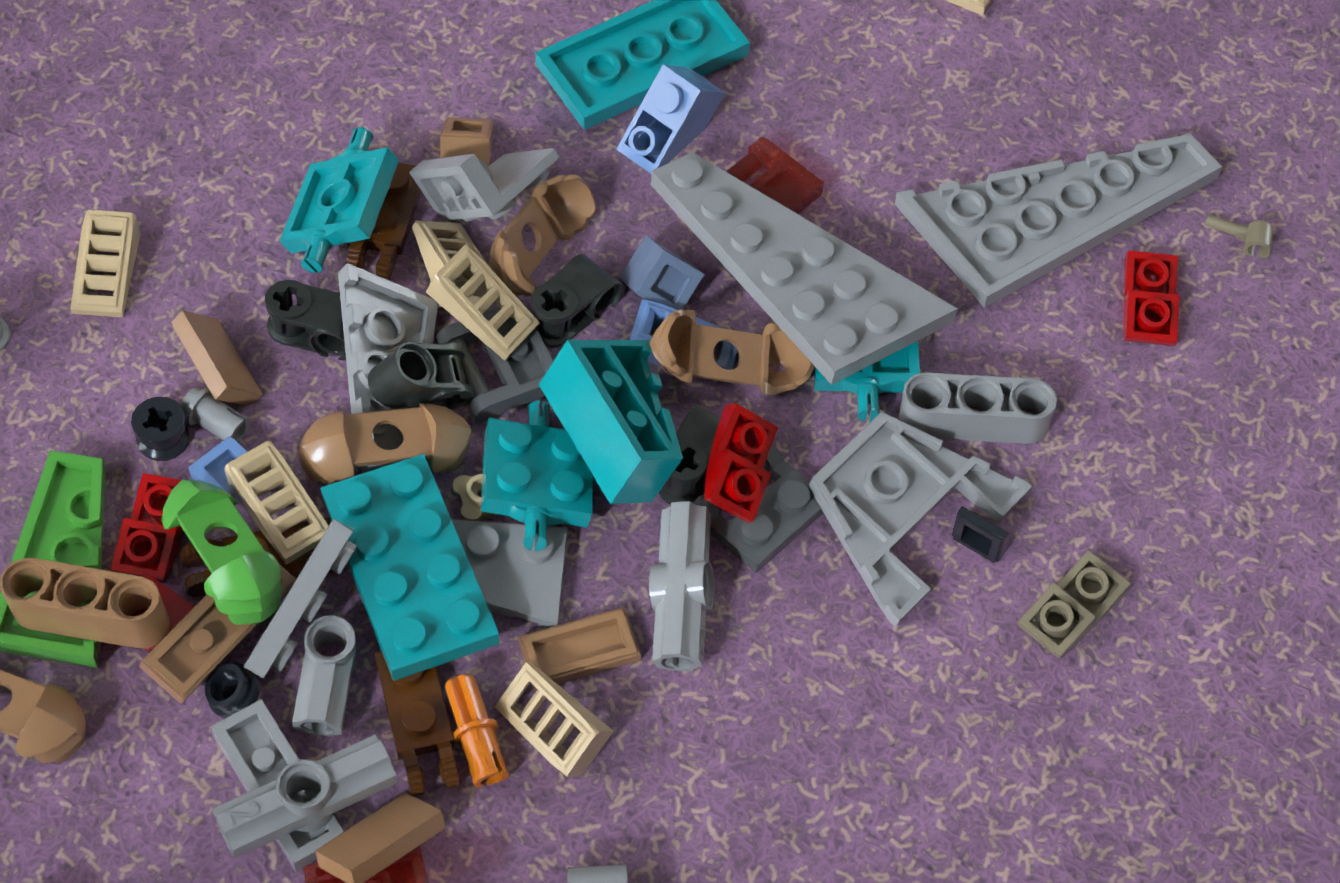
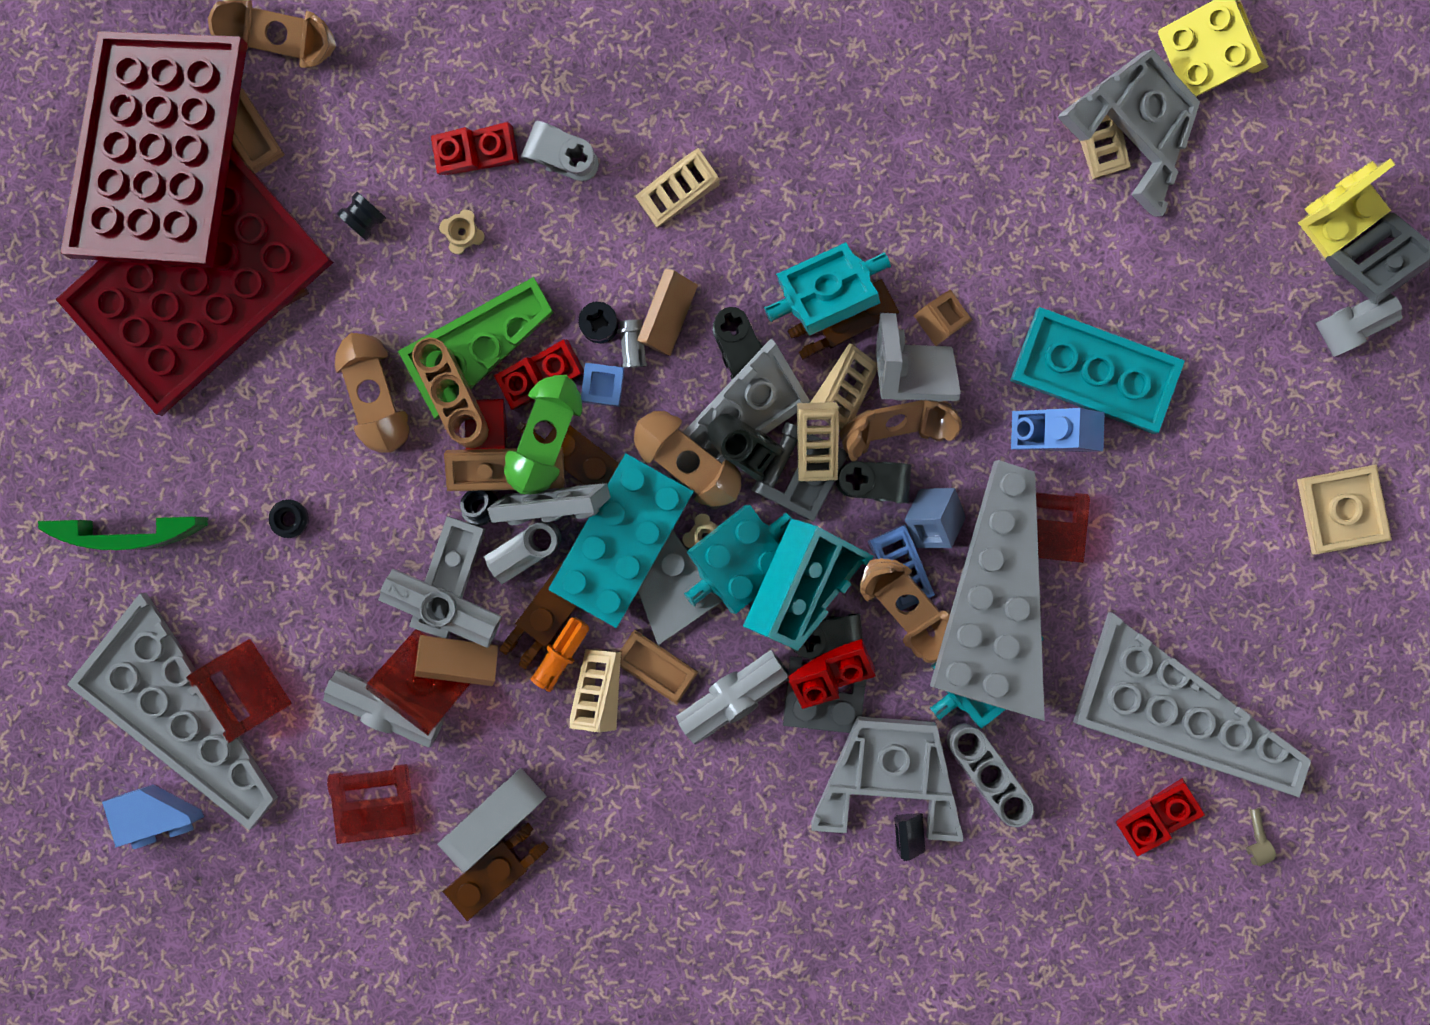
camera: 55 degrees right, 30 degrees up
tan slope [224,441,329,565] -> none
dark tan slope [1017,550,1131,660] -> none

